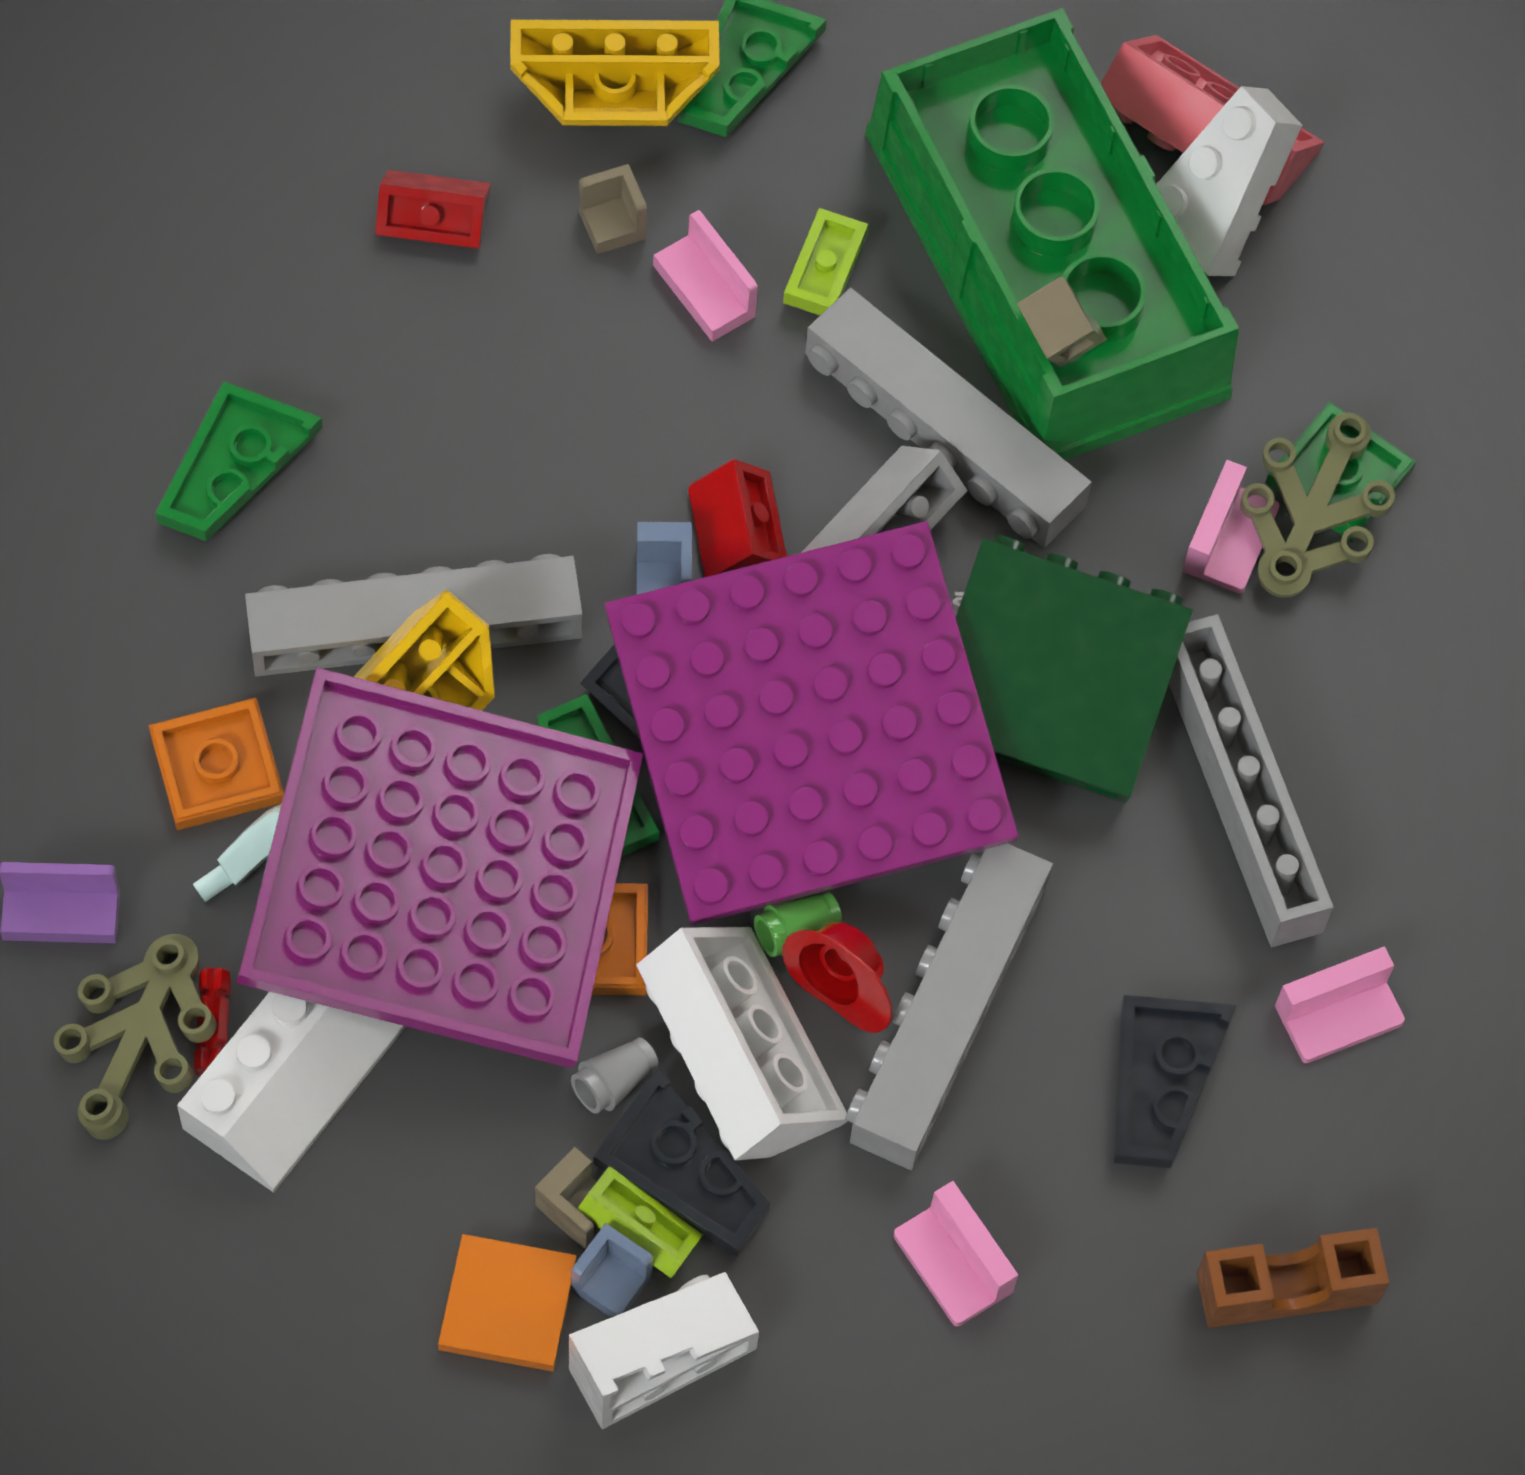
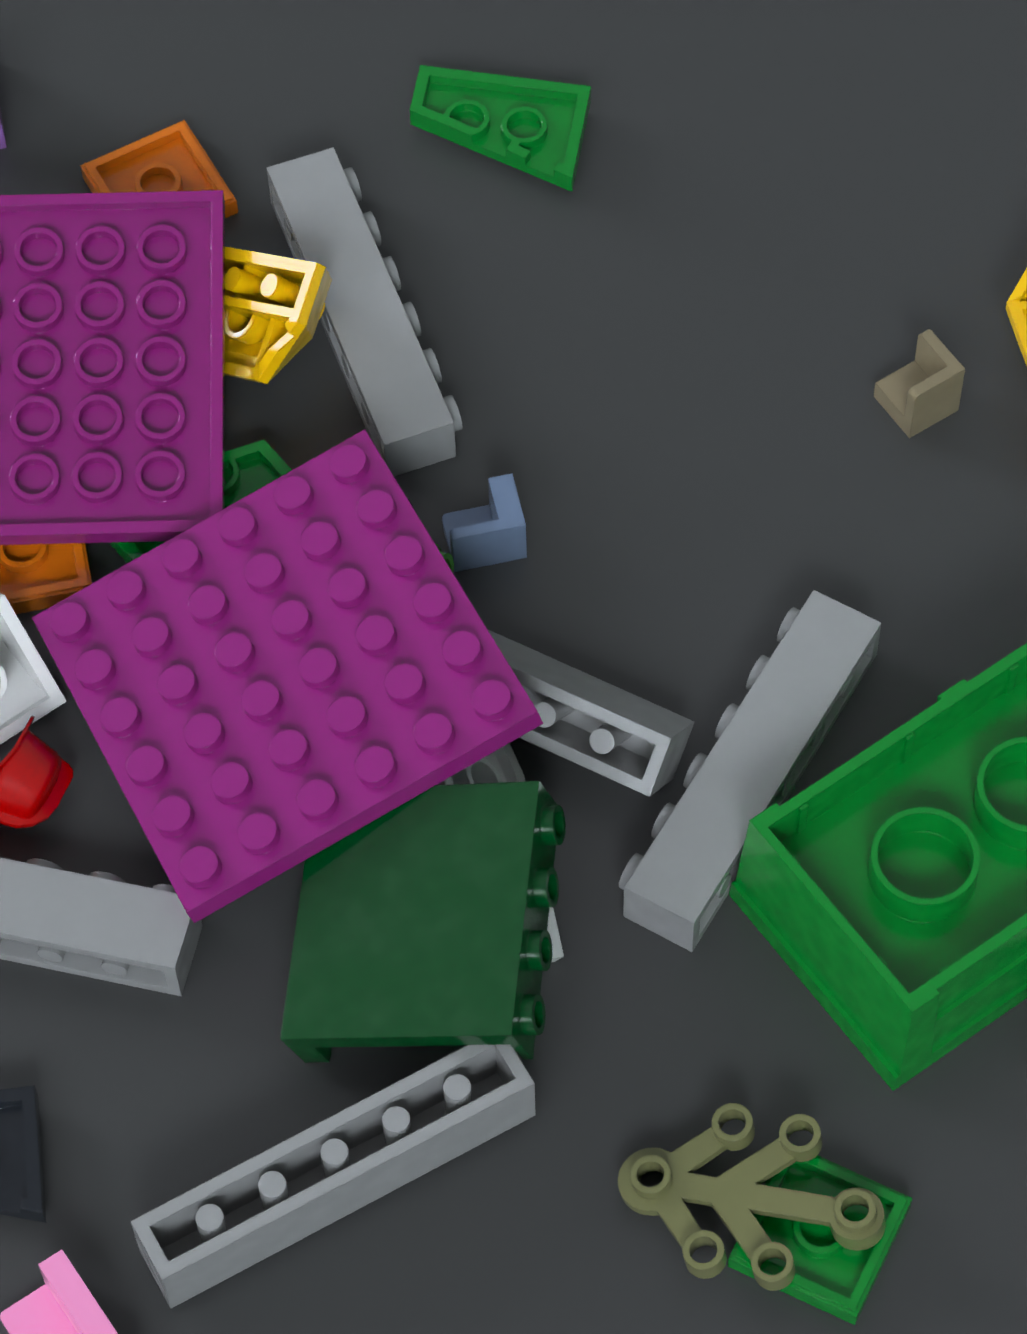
camera: 85 degrees right, 5 degrees down
red panel [375,170,491,249] -> none
bright pink panel [653,210,758,342] -> none
red panel [688,459,787,577] -> none
bright green cone [754,892,842,957] -> none
lime plate [783,208,868,315] -> none
dark tan panel [1017,277,1107,368] -> none
bright pink panel [1182,460,1280,594] -> none

